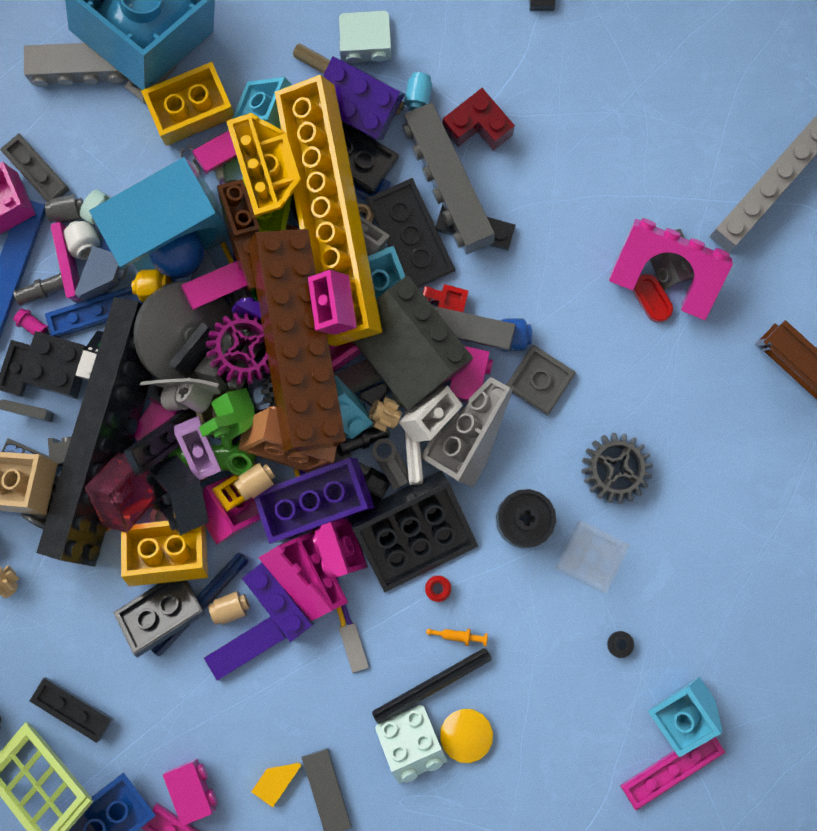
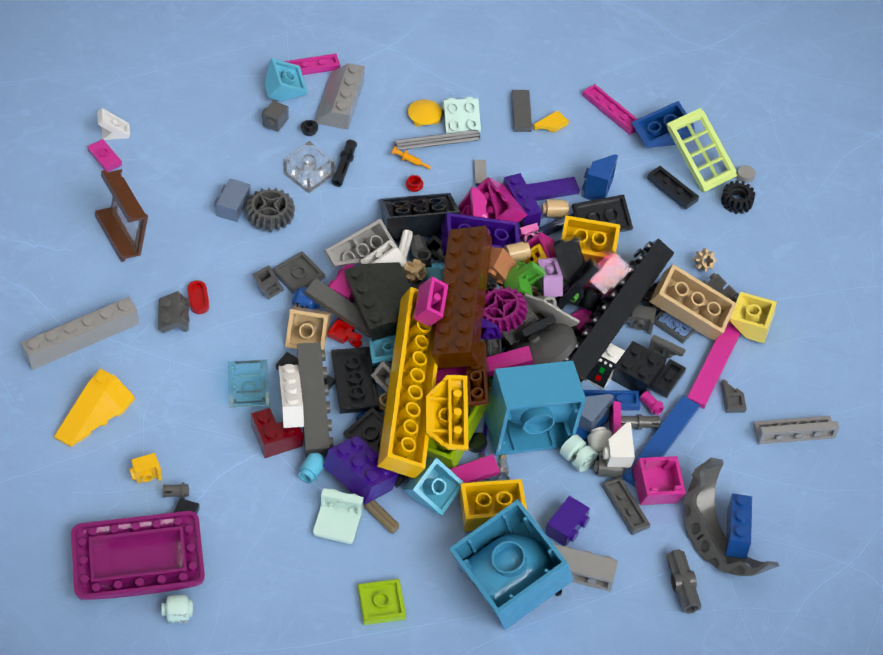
camera: 170 degrees left, 30 degrees down
dark pink brick [163,759,218,826] -> none
black wheel [495,489,556,548] -> none
dark pink arch [609,218,733,320] -> none
none -> yellow wedge [54,369,135,447]
none -> yellow brick [129,453,162,484]
none -> dark grey pin [163,482,189,499]
none -> sand blue brick [214,179,251,222]
none -> clear light blue container [228,360,270,408]
none -> dark grey brick [253,265,284,300]
none -> dark grey brick [261,100,289,132]
none -> white arch [279,364,304,428]
none -> tan slope [285,306,331,350]
none -> light grey slope [314,63,365,130]
none -> black pin [331,139,357,187]
none -> dark pink tile [519,223,539,243]
none -> dark purple brick [545,495,590,546]
none -> blue slope [582,154,618,200]
none -> white slope [603,422,635,468]

